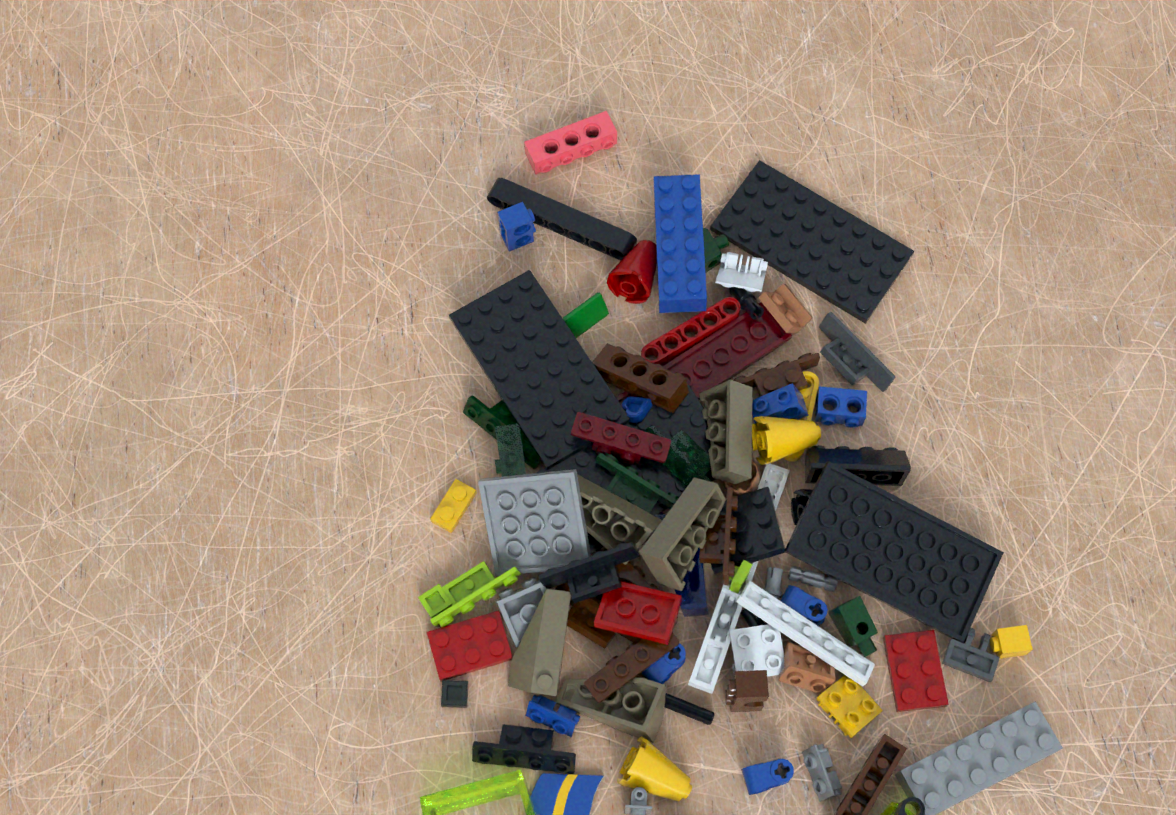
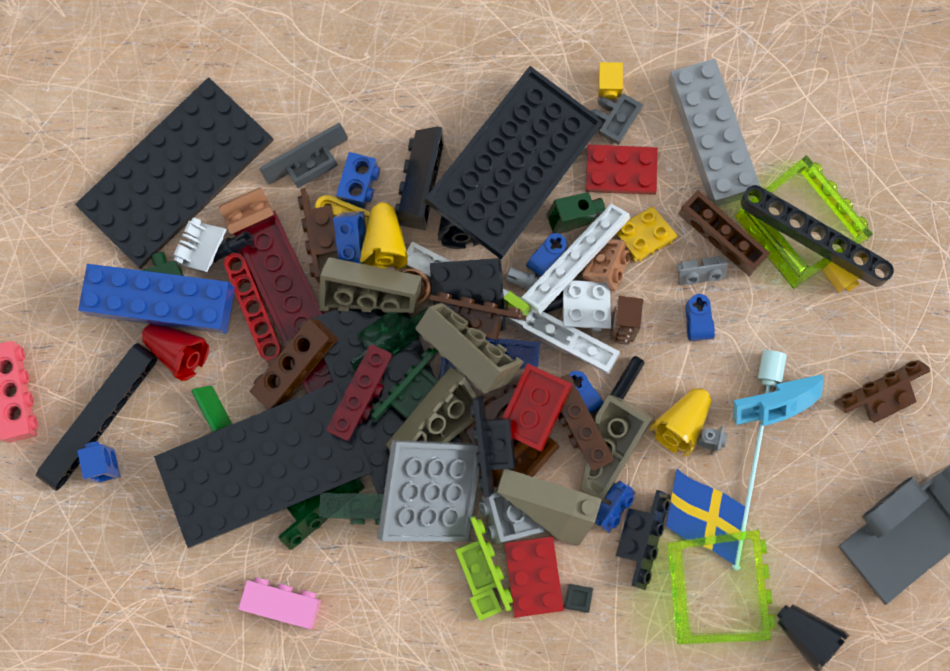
camera: 75 degrees left, 10 degrees up
yellow plate [430,479,477,533] -> none
blue tile [622,397,653,423] -> none
light grey axle [788,566,838,592] -> none
none -> bright pink brick [238,577,321,629]

